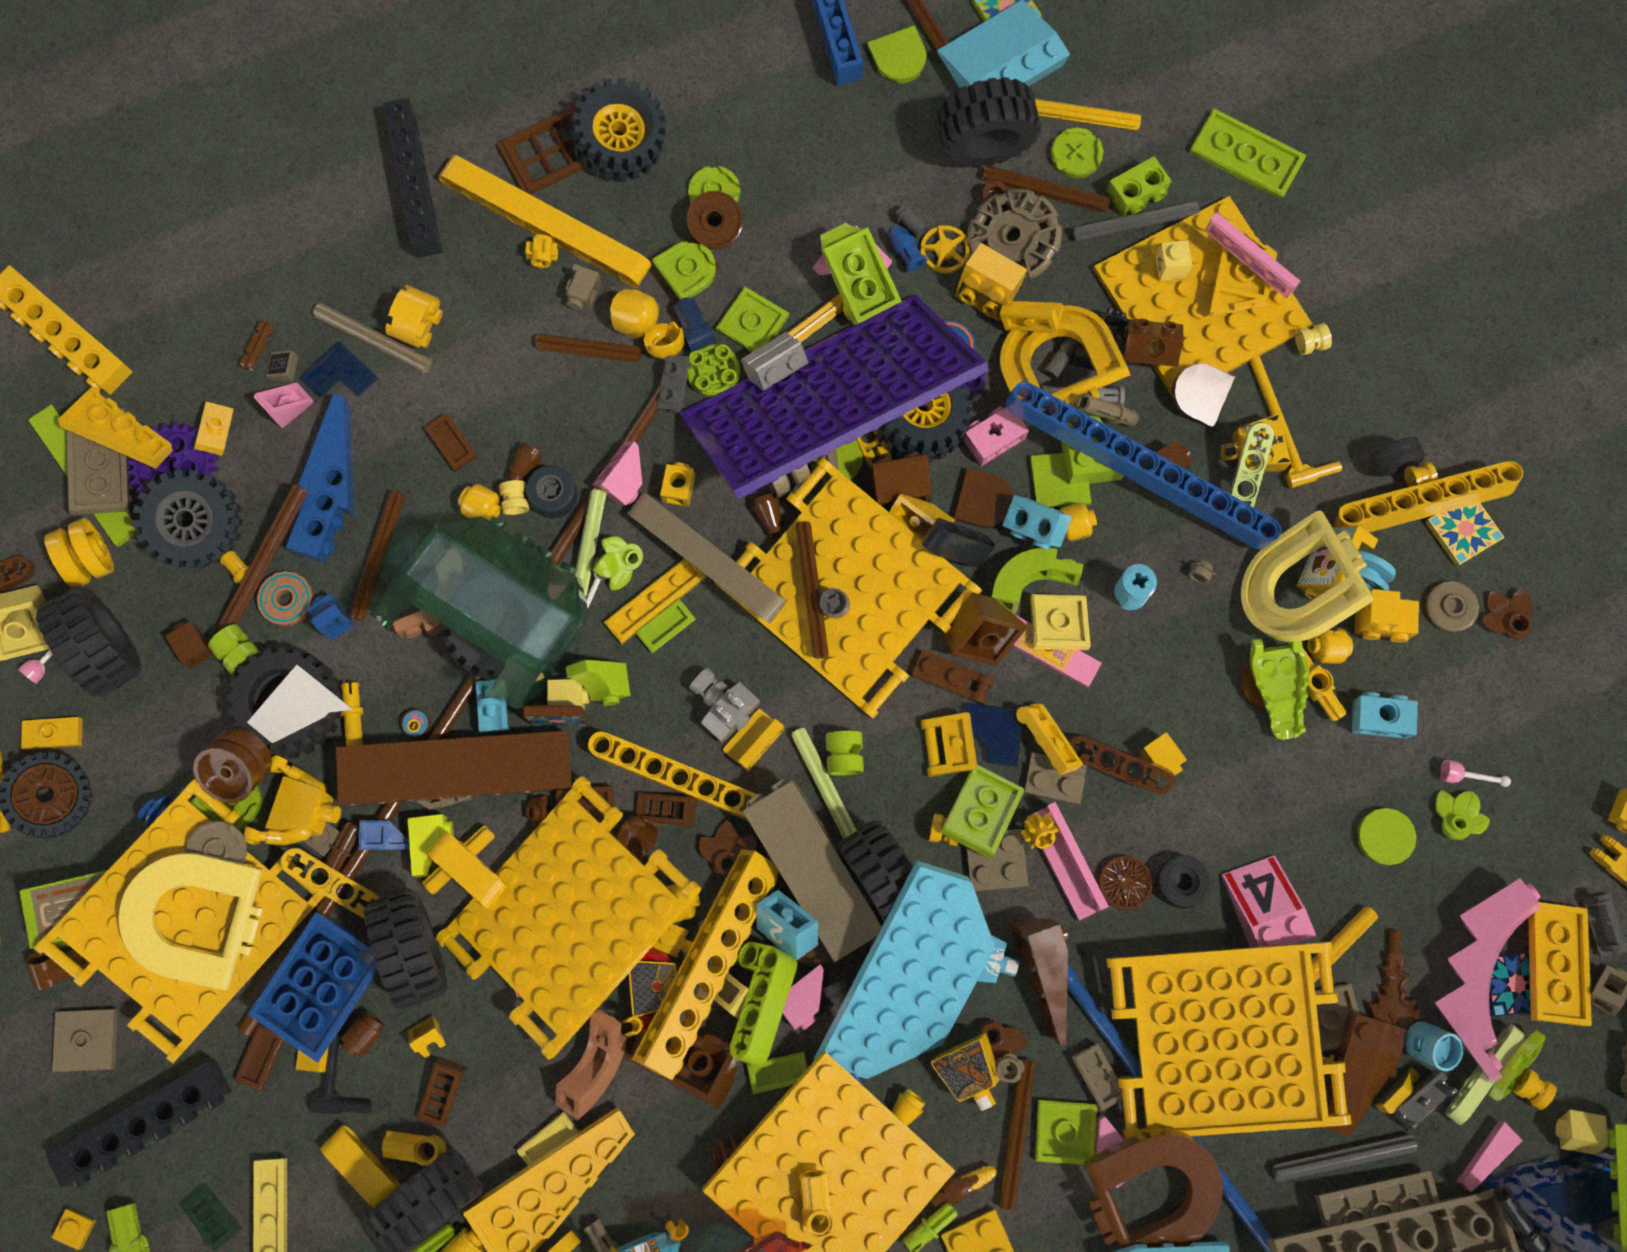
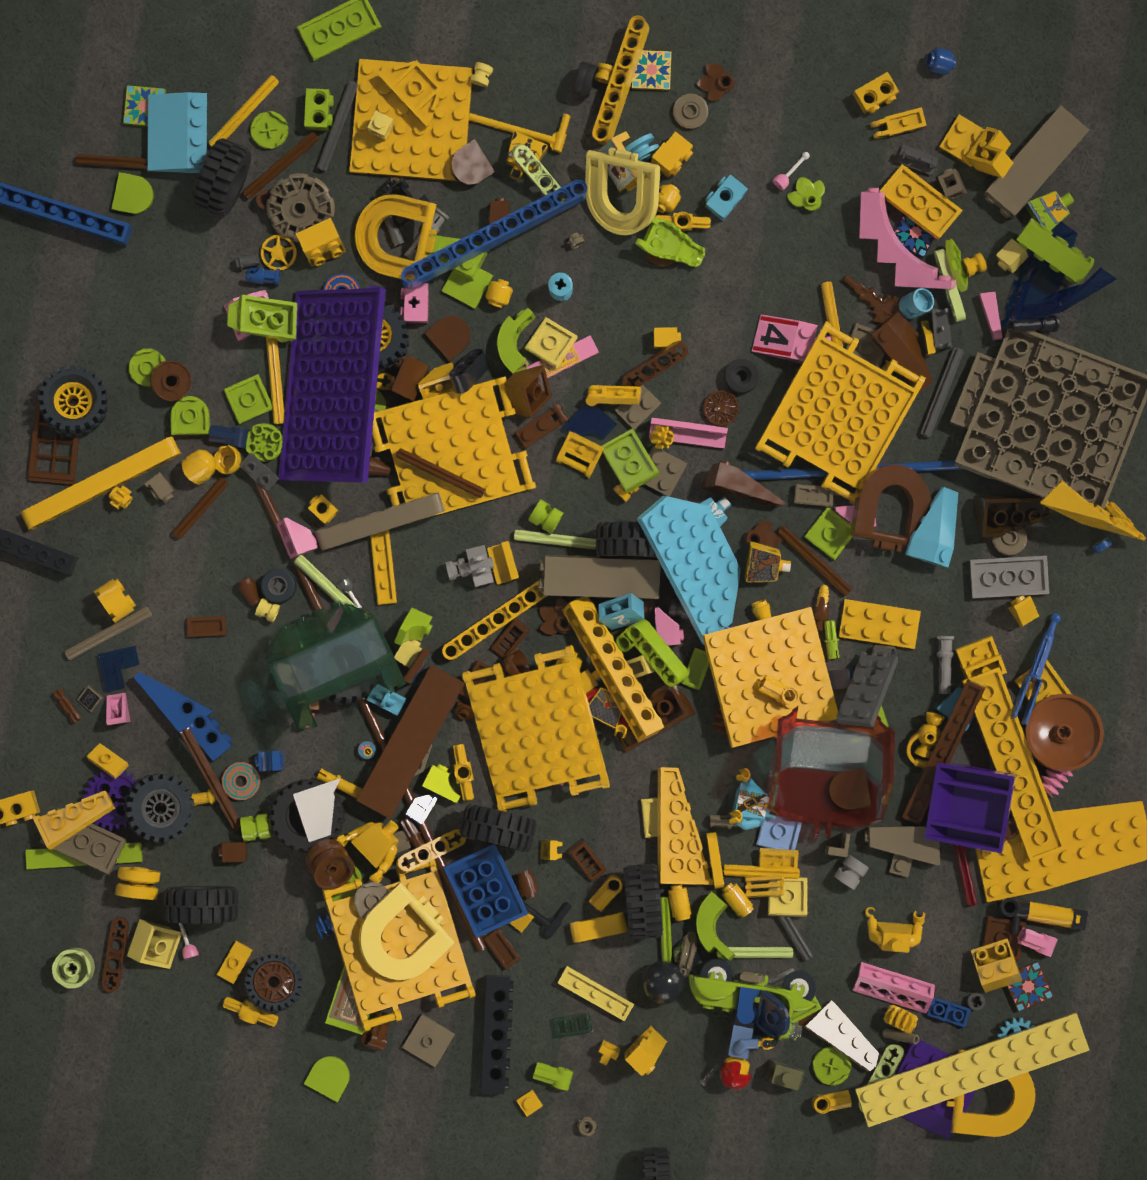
camera: 55 degrees left, 10 degrees up
reddish brown axle [349,491,404,621] -> none
yellow beam [426,831,508,909] -> none
yellow head [458,484,501,525] -> none
nougat arch [555,1009,627,1120] -> none
lime plate [593,536,643,590] -> none
lime tile [635,598,696,654] -> none
light grey brick [741,332,808,391] -> none
dark grey wheel [820,588,850,619] -> none
dark tan plate [996,1053,1024,1083] -> none
yellow panel [1000,301,1064,333] -> none
medium azure brick [1002,495,1073,550] -> none
dark tan pin [1076,393,1139,427] -> none
reddish brown brick [1124,318,1184,367] -> none
bright pink tile [1205,213,1300,298] -> none
lime tile [1357,808,1417,865] -> none

